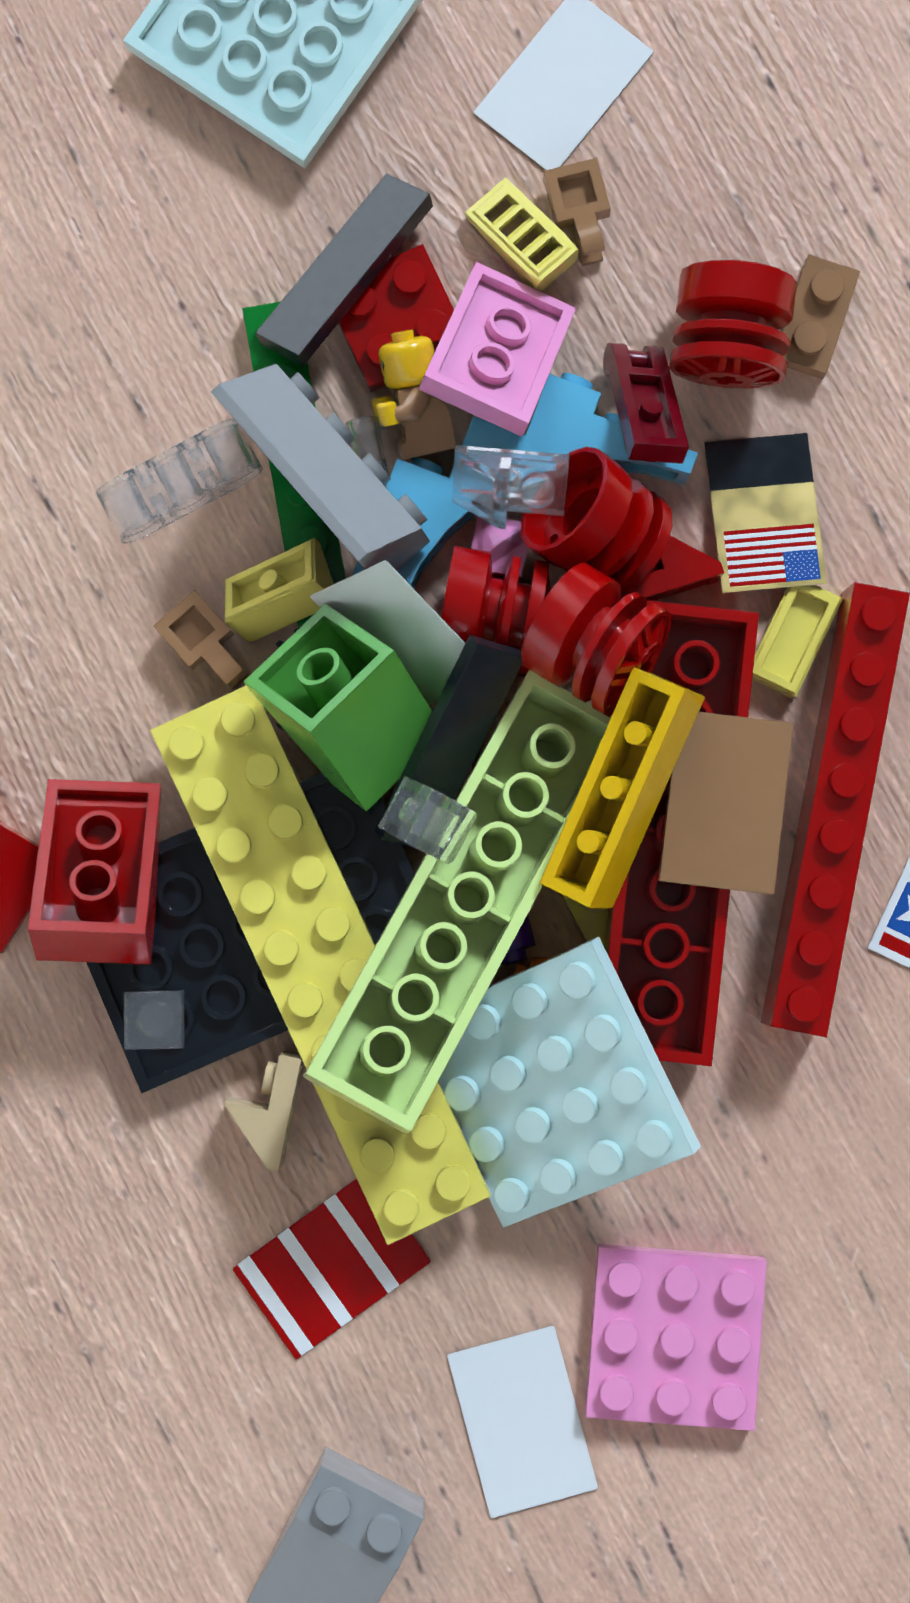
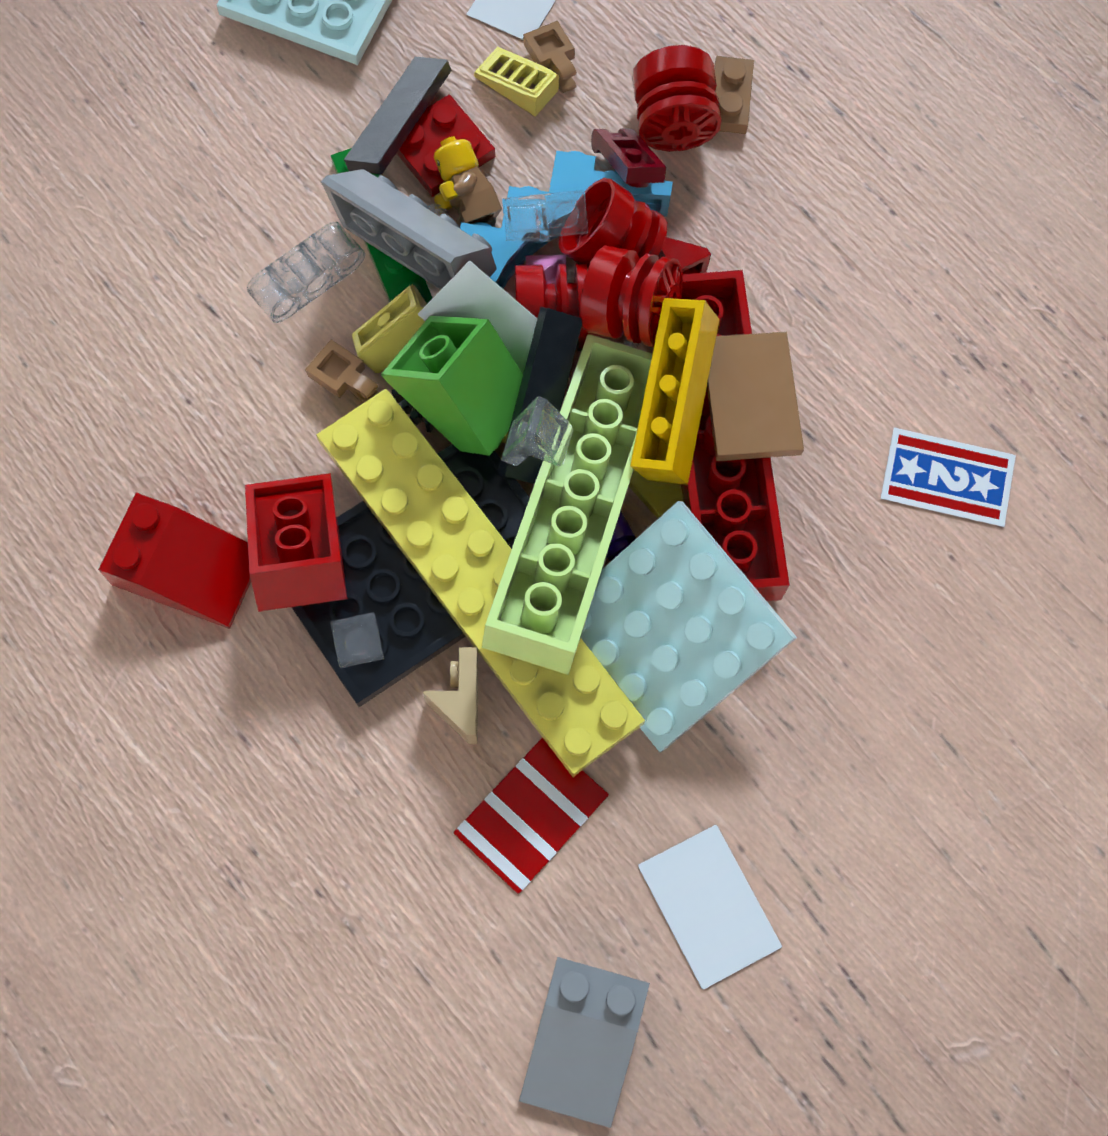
camera: 15 degrees left, 15 degrees down
bright pink plate [418,262,576,437] -> none
bright pink plate [585,1244,767,1431] -> none
sticker [704,433,827,593] -> none
light yellow tile [752,585,843,699] -> none
red brick [760,582,910,1038] -> none

